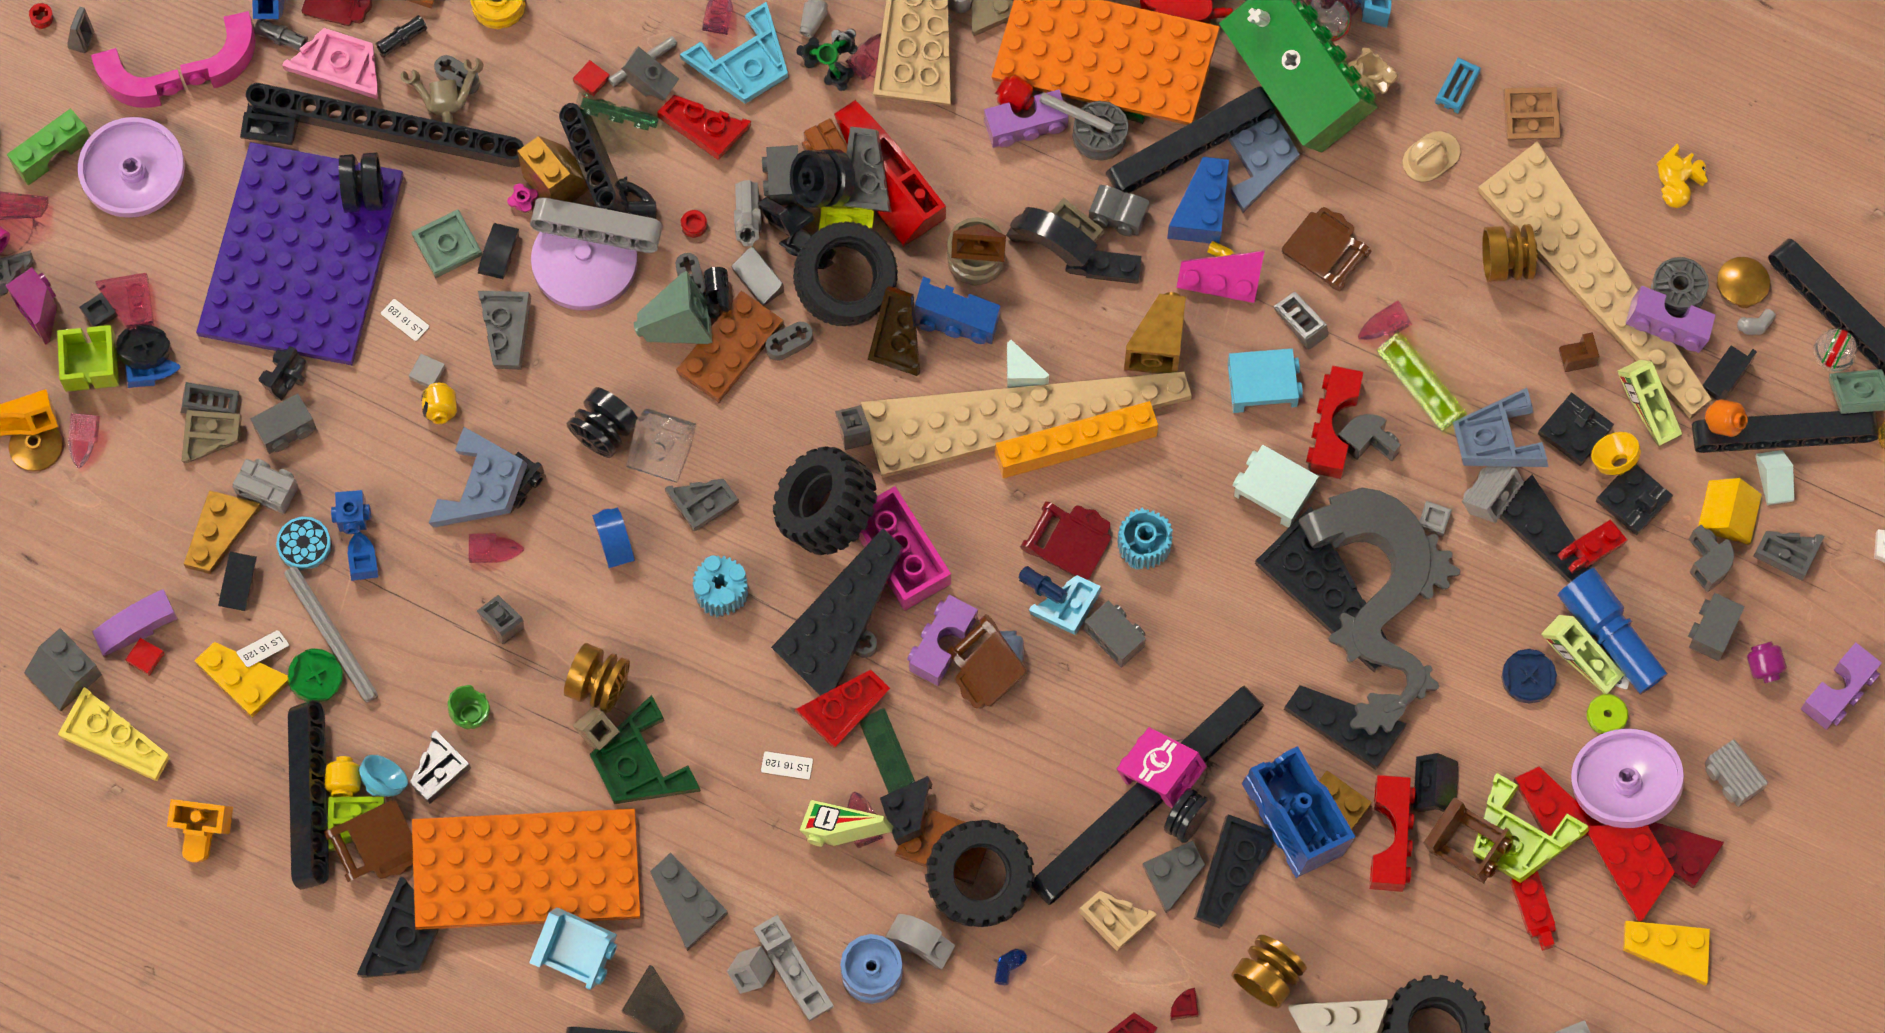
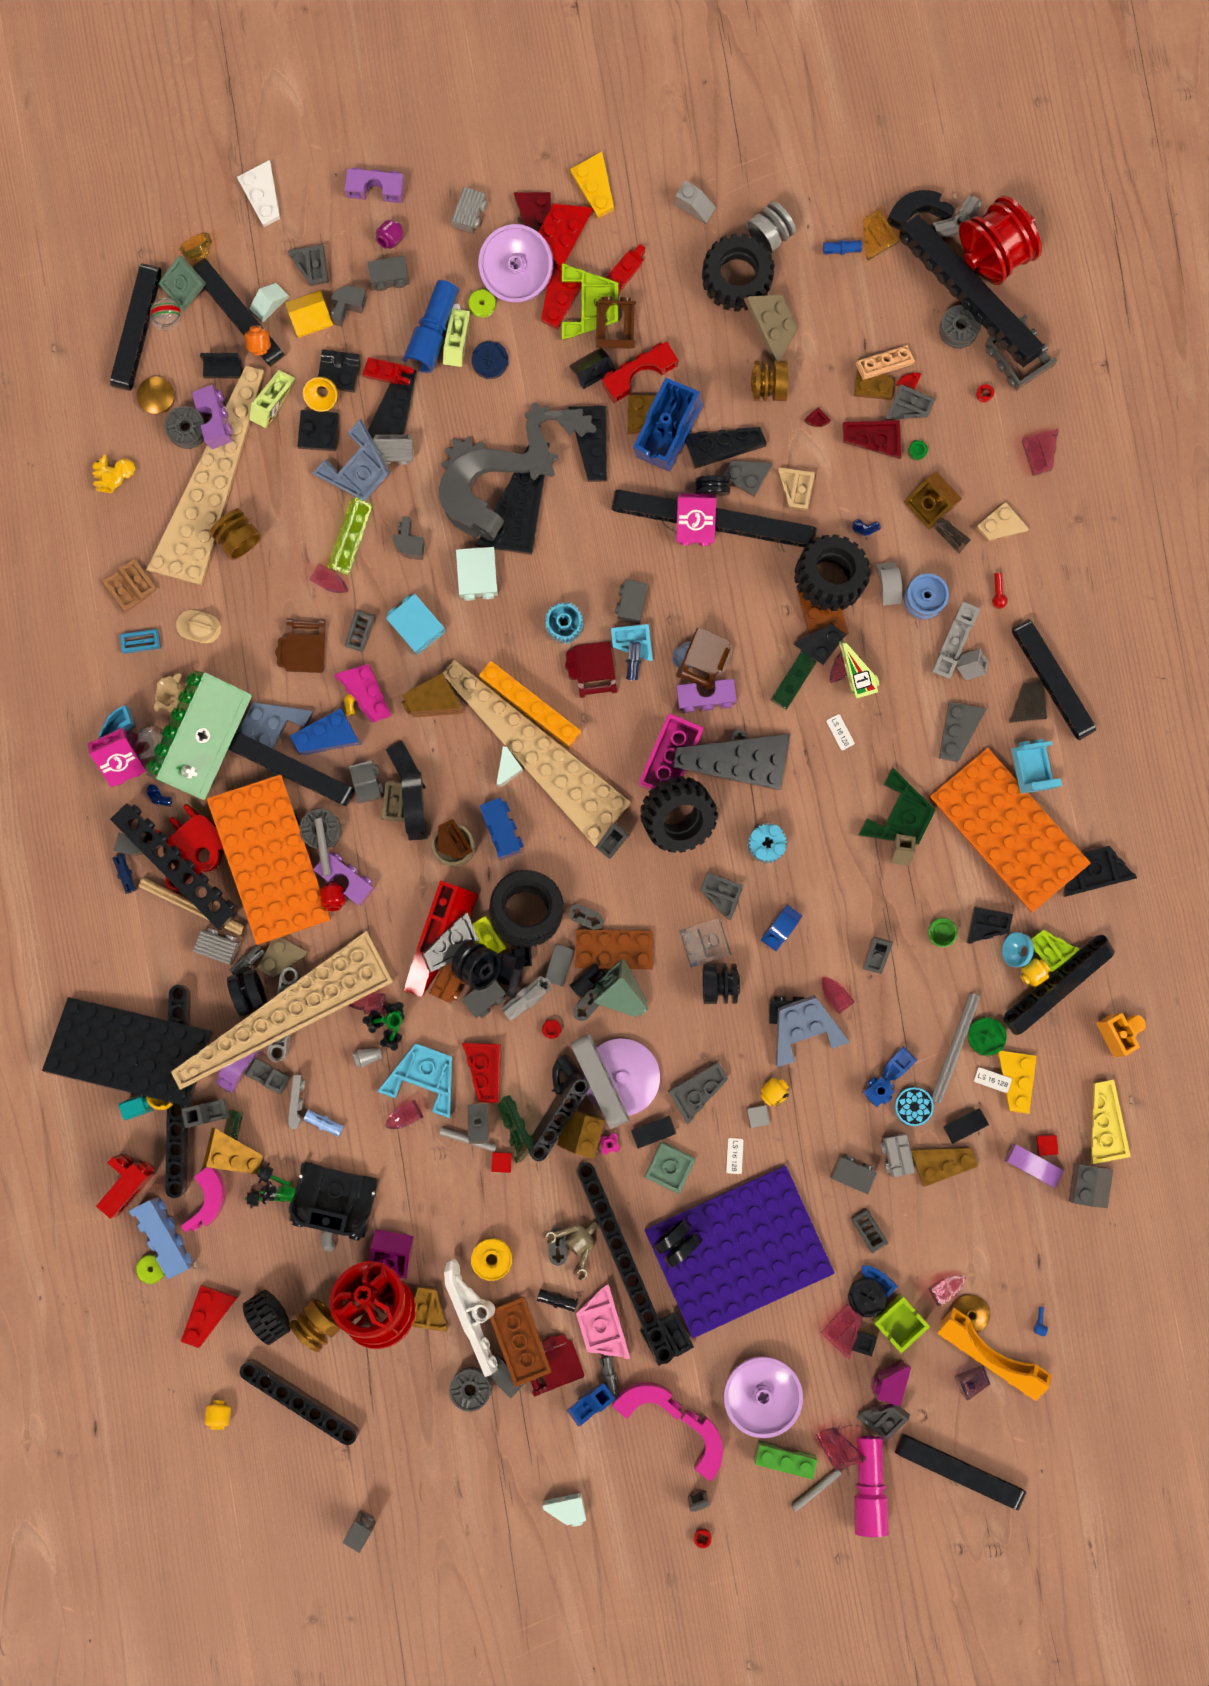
camera: 125 degrees left, 15 degrees up
dark tan wing [181,410,242,463] -> none
black hips [259,346,306,401] -> none
reddish brown piece [324,800,413,882] -> none
pearl gold wheel [564,643,630,713] -> none
red wing [794,669,890,748] -> none
dark brown wing [867,286,920,376] -> none
red arch [1306,365,1364,479] -> none
light grey tile [1419,501,1452,536] -> none
reddish brown panel [1559,332,1600,372] -> none
light grey arm [1737,309,1776,335] -> none

